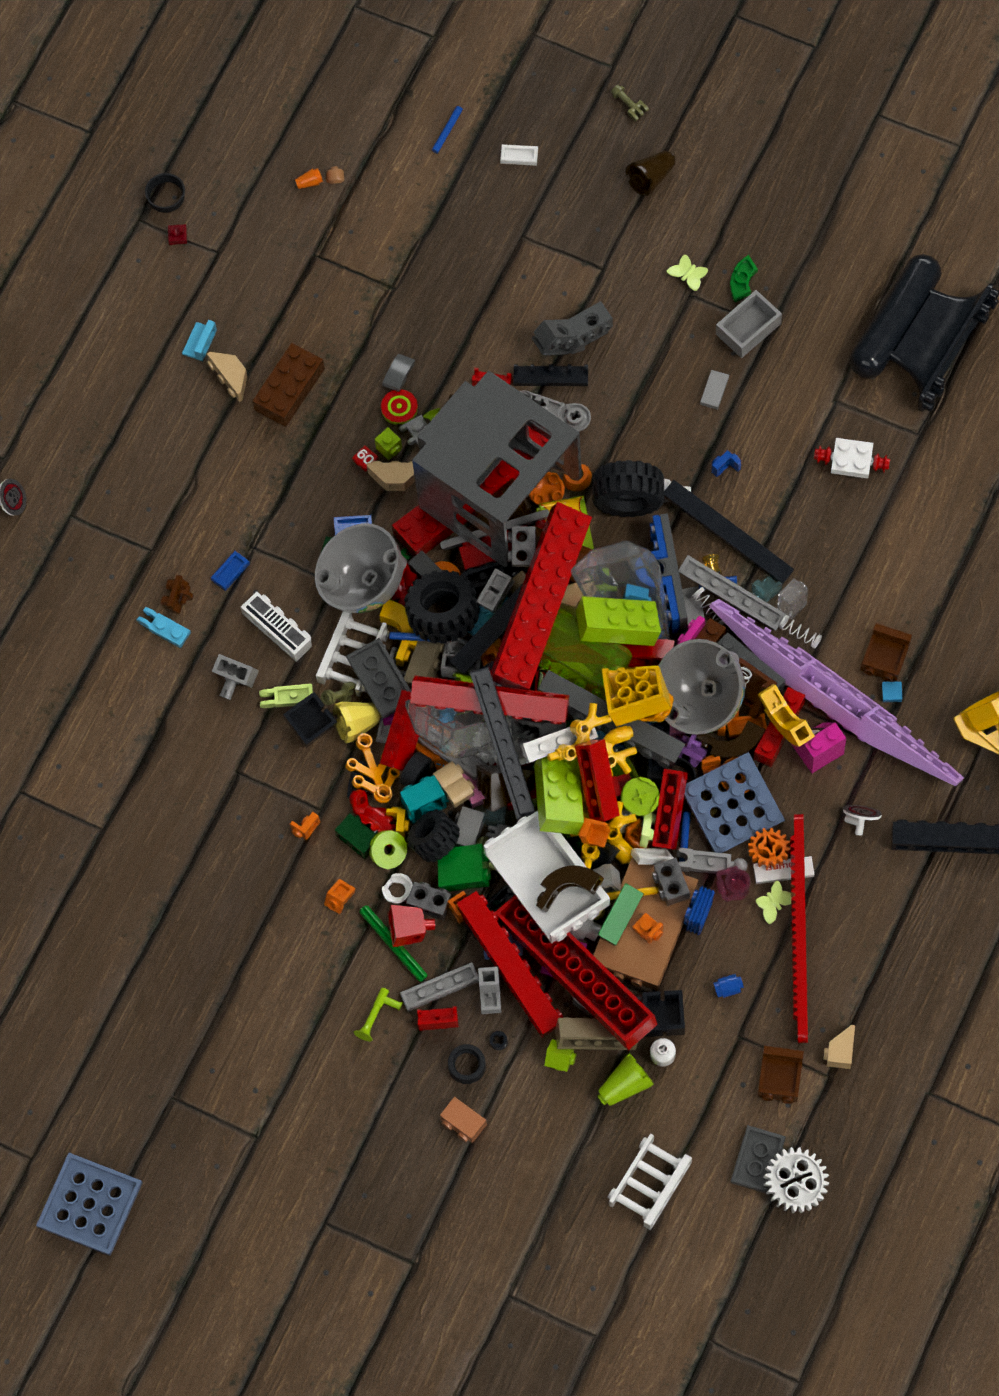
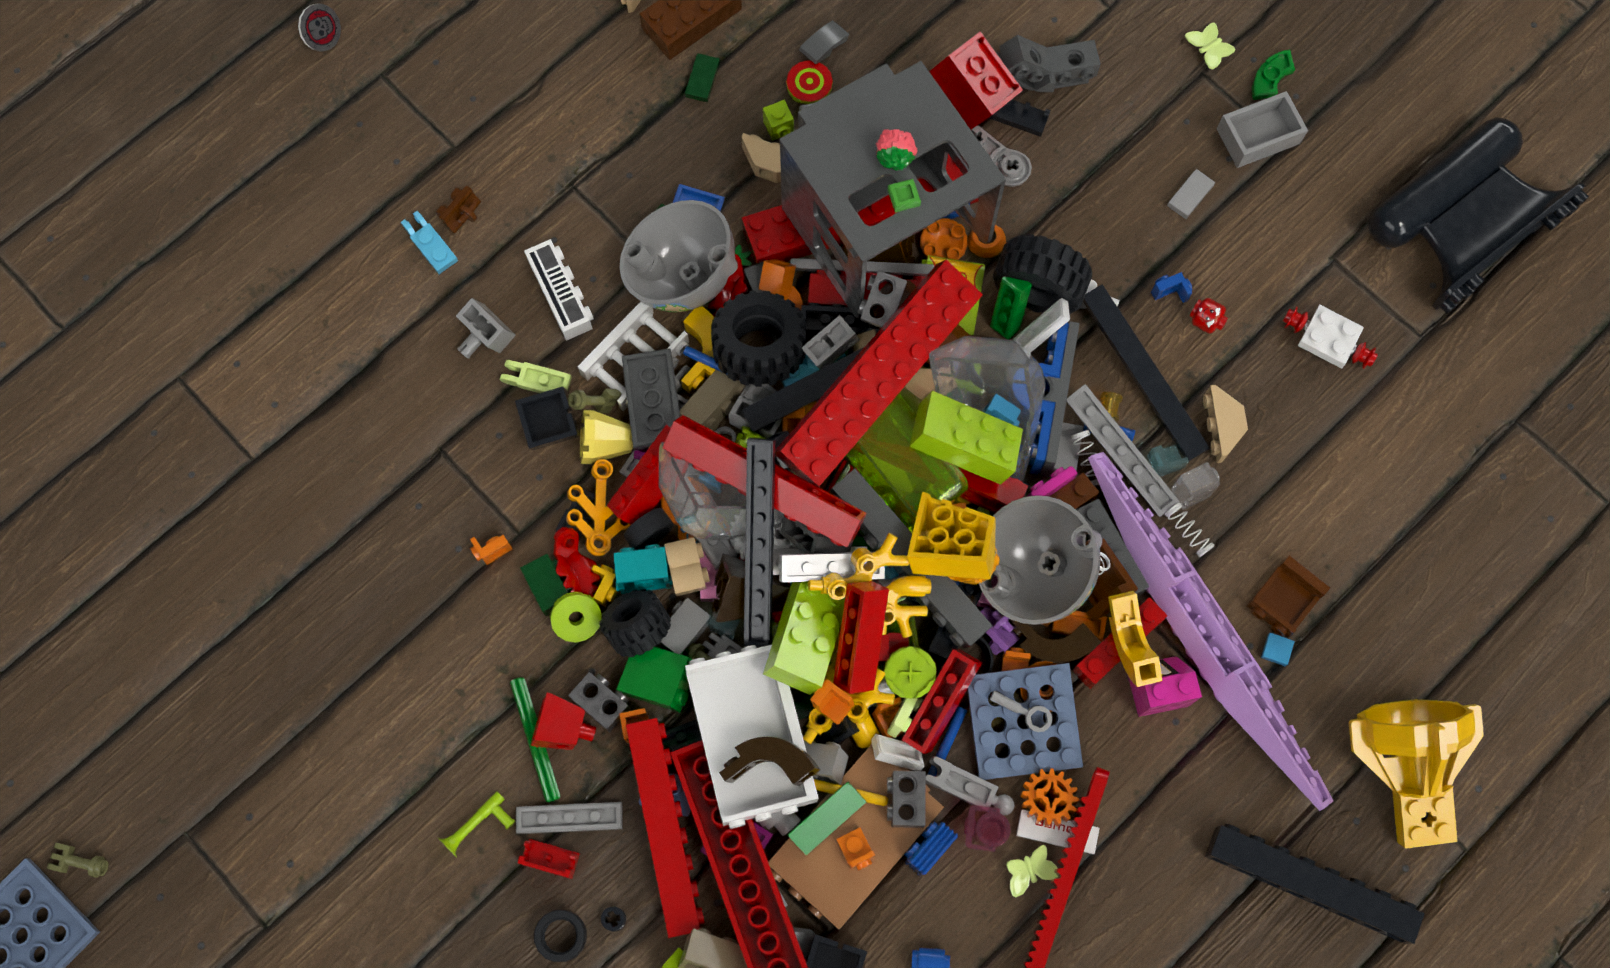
camera: 15 degrees right, 5 degrees up
blue tile [211,551,250,591] -> none
orange bracket [324,879,356,914] -> none
red tile [352,446,379,472] -> none
white piece [382,873,413,904] -> none
light grey brick [478,967,501,1014] -> none
shield [843,805,882,835] -> none
none -> olive hinge [47,842,108,878]
none -> dark green tile [685,53,720,102]
none -> orange panel [759,259,796,295]
none -> piece [876,129,918,171]
none -> bright green tile [887,179,921,213]
none -> red container [929,32,1023,130]
none -> green slope [990,277,1032,340]
none -> light grey piece [990,691,1052,732]
none -> white tile [1013,298,1070,360]
none -> red head [1190,298,1228,334]
none -> tan slope [1203,385,1248,463]

